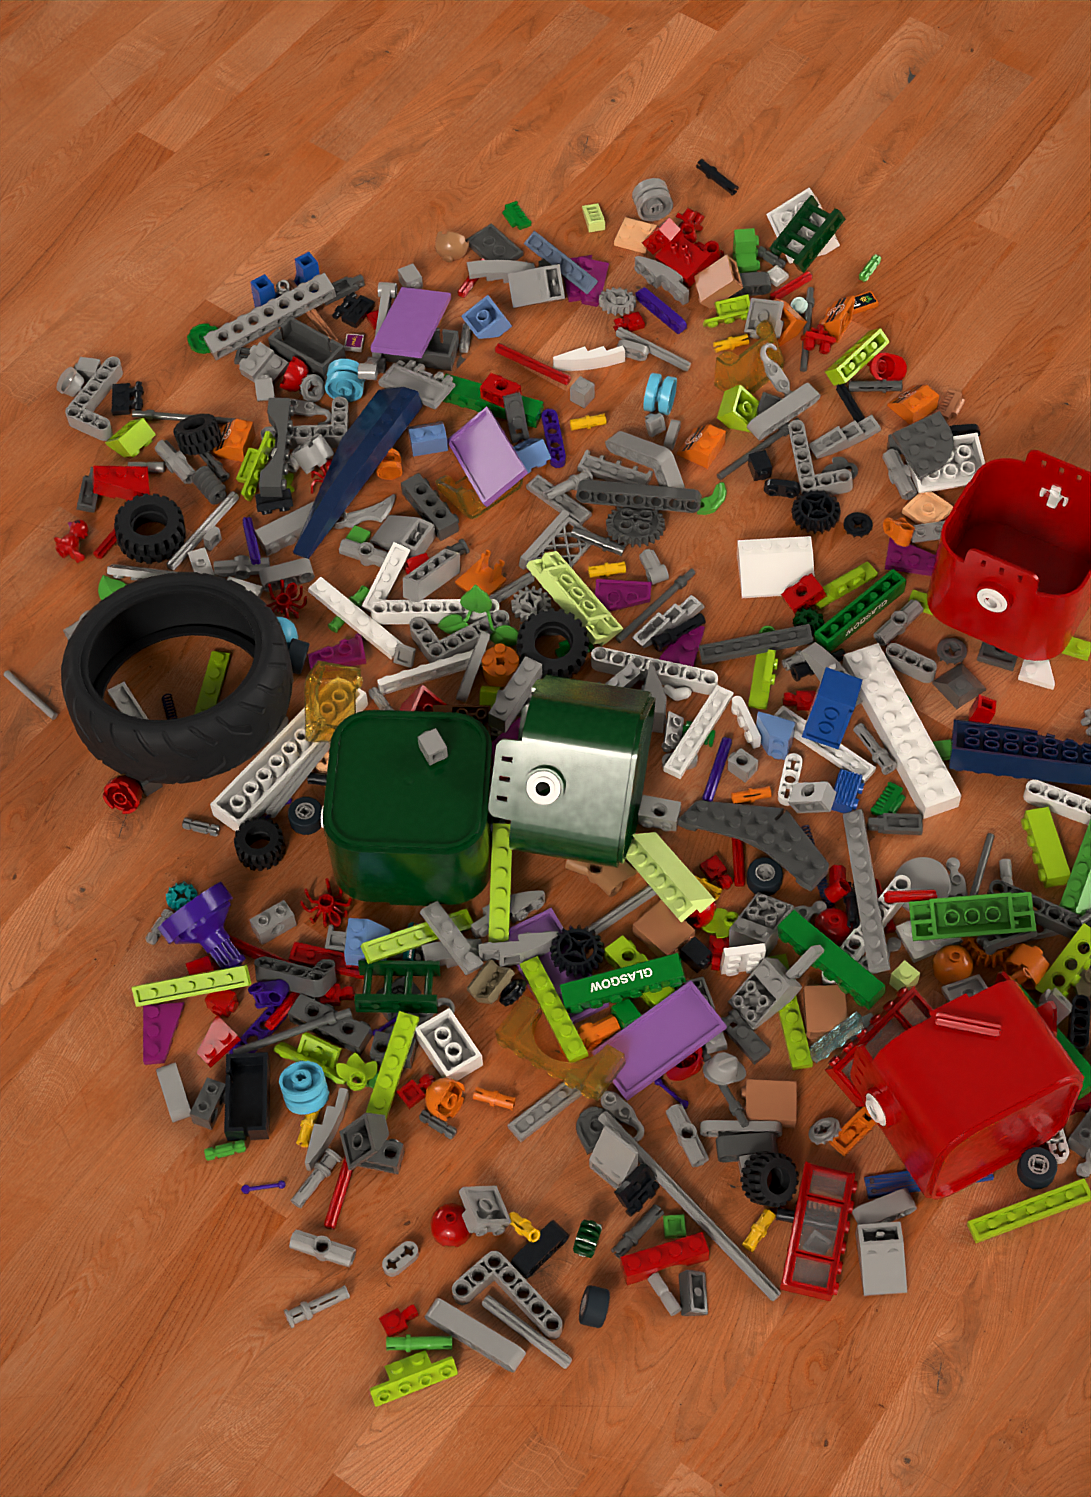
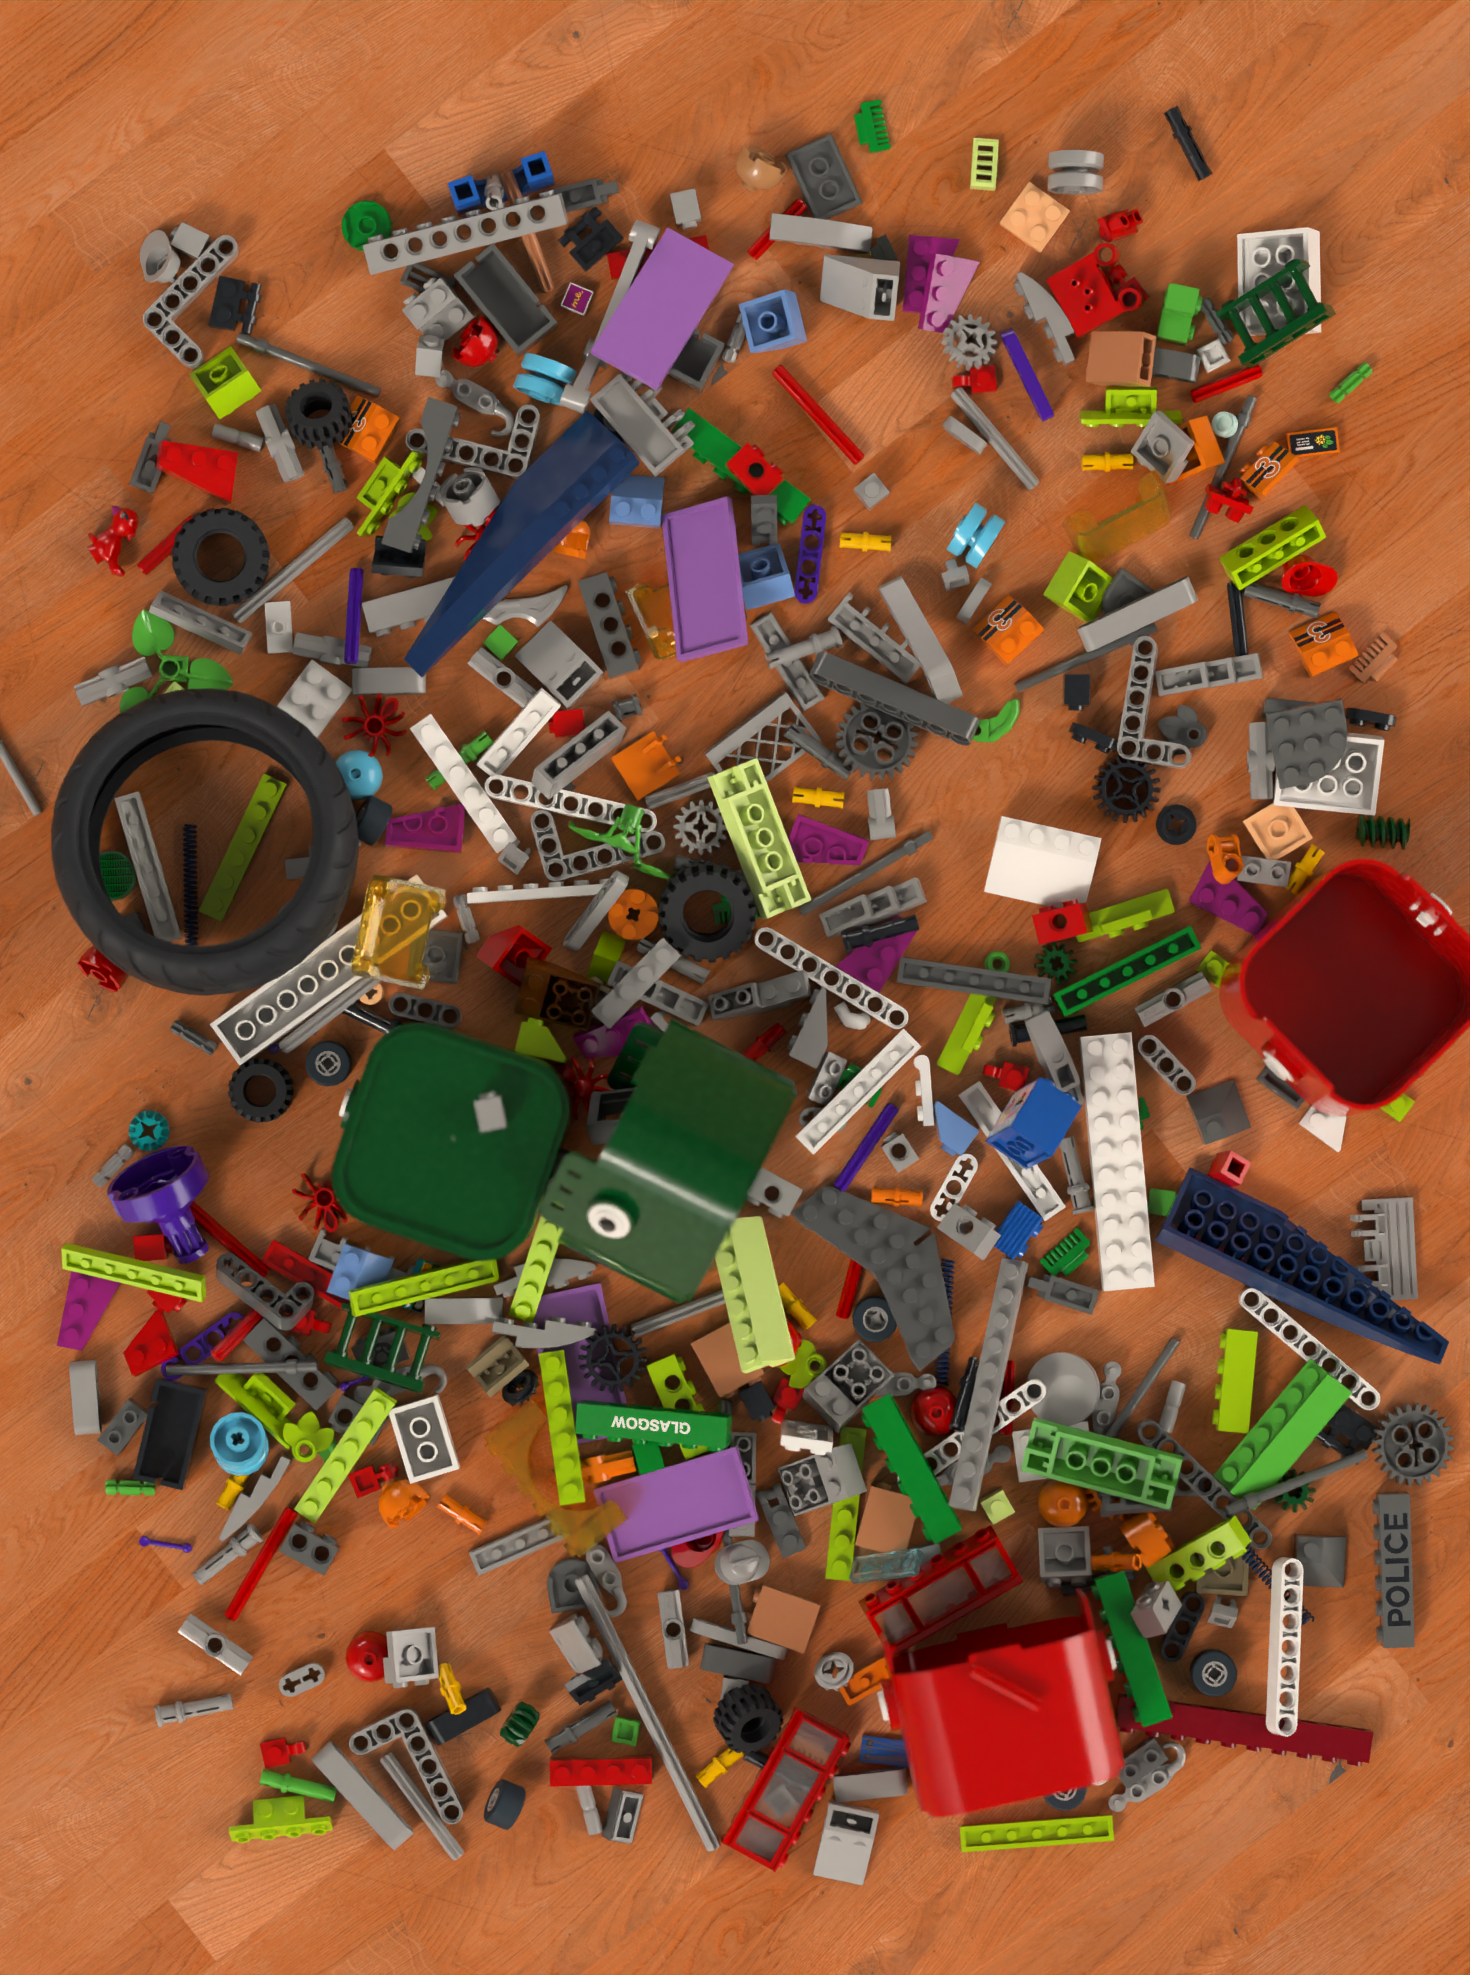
camera: 10 degrees right, 30 degrees up
dark grey piece [191,466,227,505] -> none
light grey tile [203,526,222,551] -> none
dark purple piece [248,979,290,1009] -> none
light grey brick [250,900,297,945] -> none
light grey gear [299,374,325,402] -> none
dark grey slope [339,1113,389,1170] -> none
dark grey axle [419,1109,457,1139] -> none
light grey plate [420,901,484,975] -> none
sand blue tile [523,231,598,294] -> none
white slope [553,345,625,371] -> none
red brick [642,217,681,255] -> none
red plate [699,855,733,890] -> none
light grey piece [760,343,793,397] -> none
light grey tile [785,945,824,979] -> none
red piece [824,865,851,903] -> none
red axle [883,889,937,903] -> none
dark grey gear [937,638,967,665] -> none
red tile [1036,1000,1057,1037] -> none

